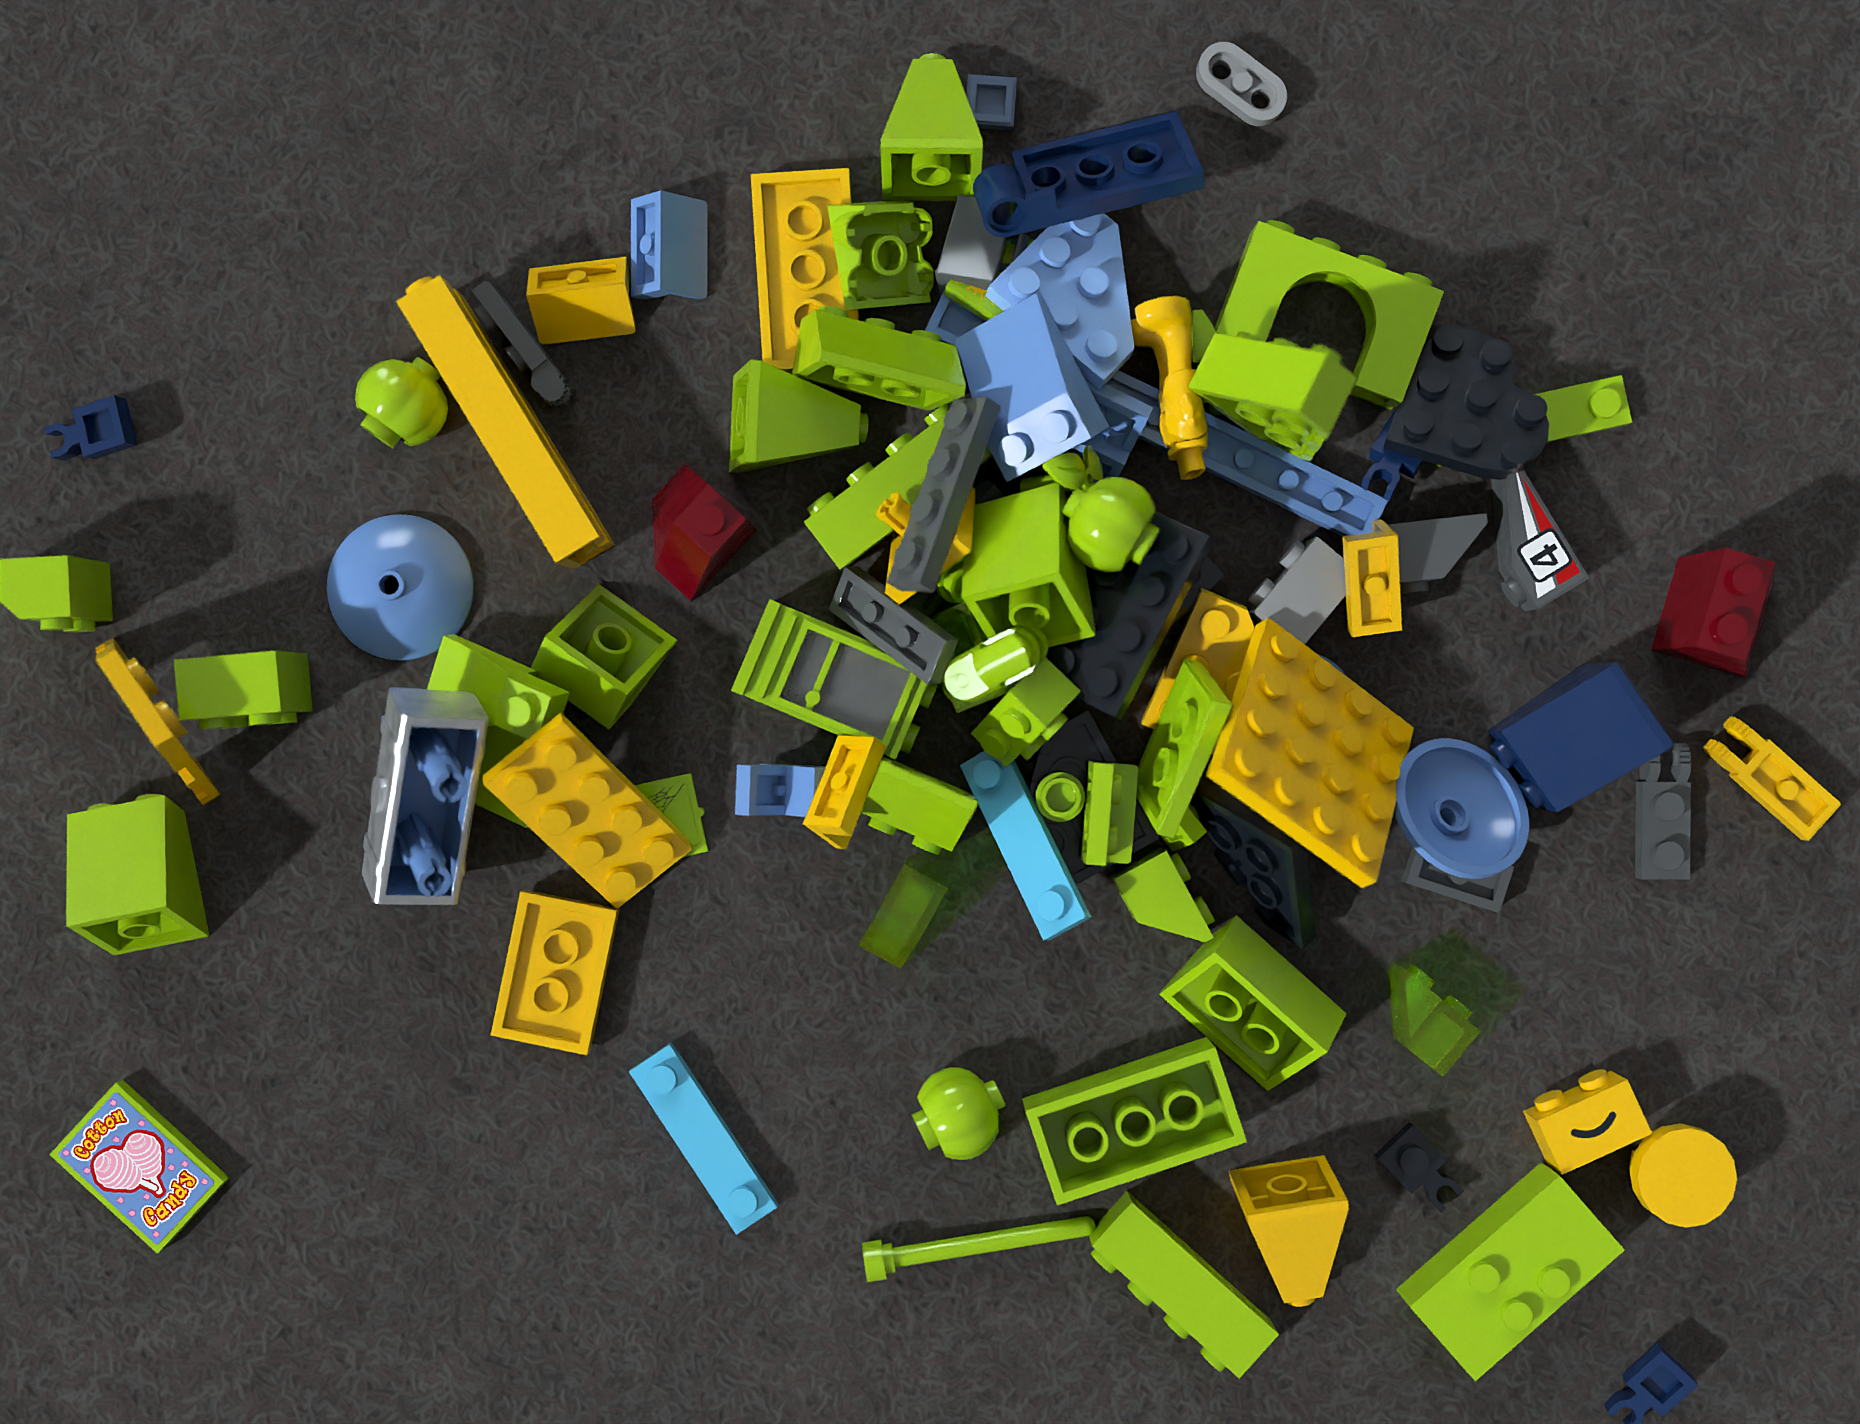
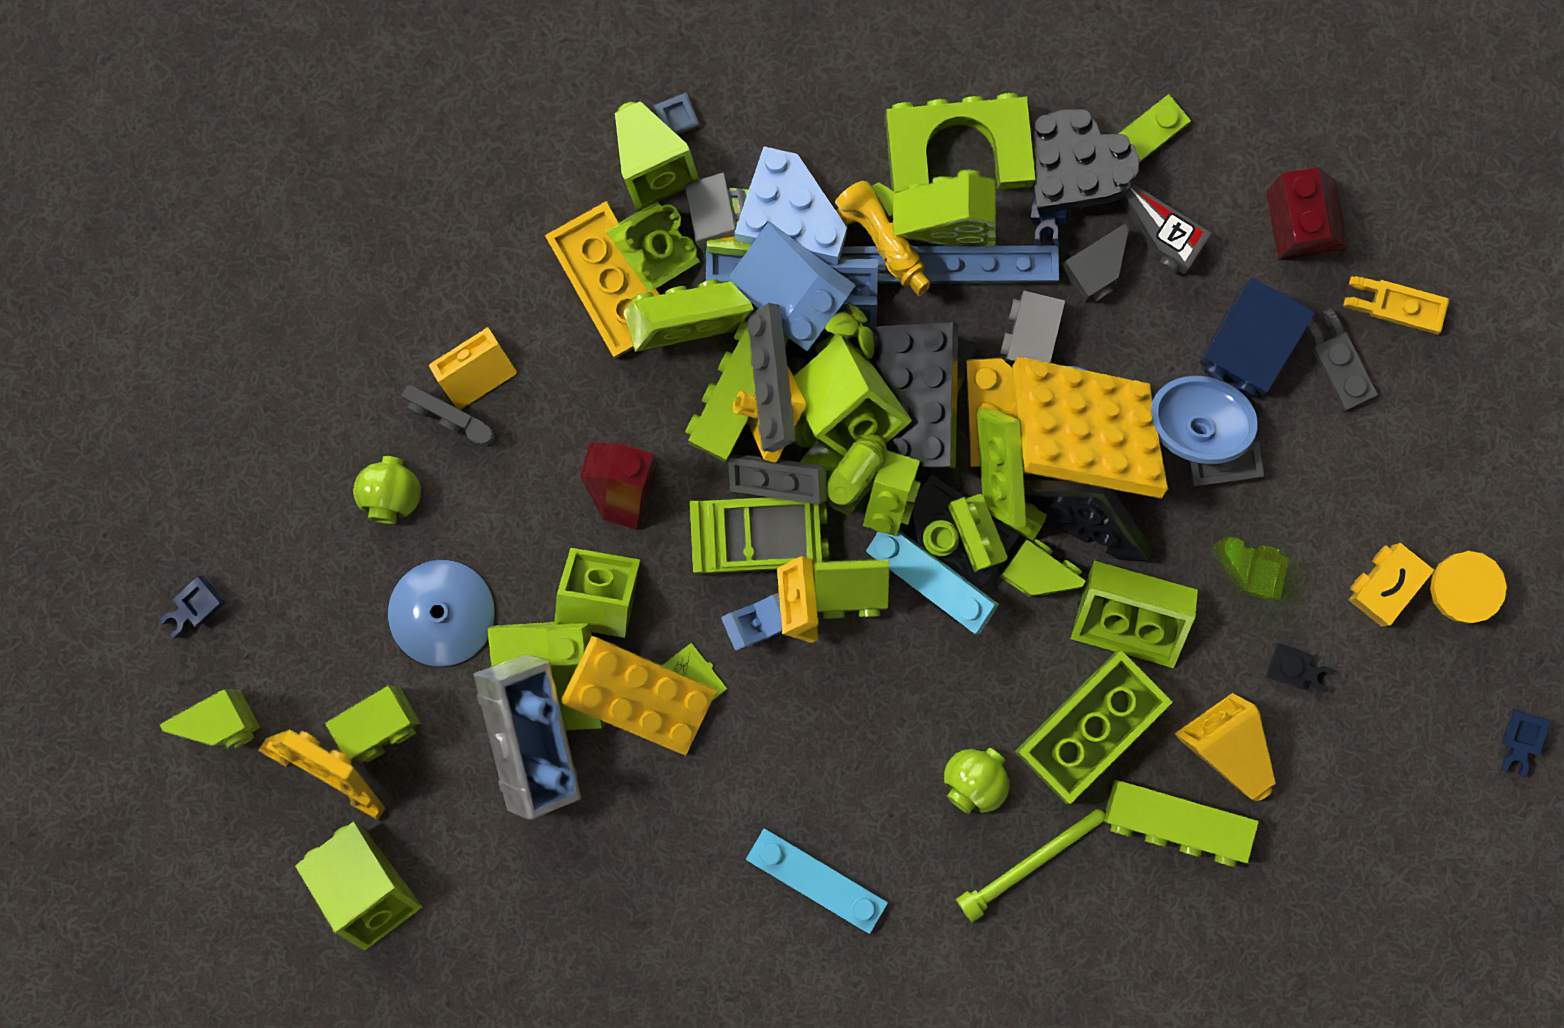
camera: 20 degrees left, 5 degrees down
yellow brick [396,275,615,570] -> none
yellow plate [491,889,620,1055] -> none
medium blue panel [631,190,708,299] -> none
lime slope [729,360,868,473] -> none
clear neon green slope [858,860,948,969] -> none
dark blue hinge [973,111,1204,237] -> none
lime plant [1062,477,1161,572] -> none
light grey plate [1196,42,1287,126] -> none
yellow panel [1342,520,1402,637] -> none
lime brick [1396,1162,1625,1381] -> none

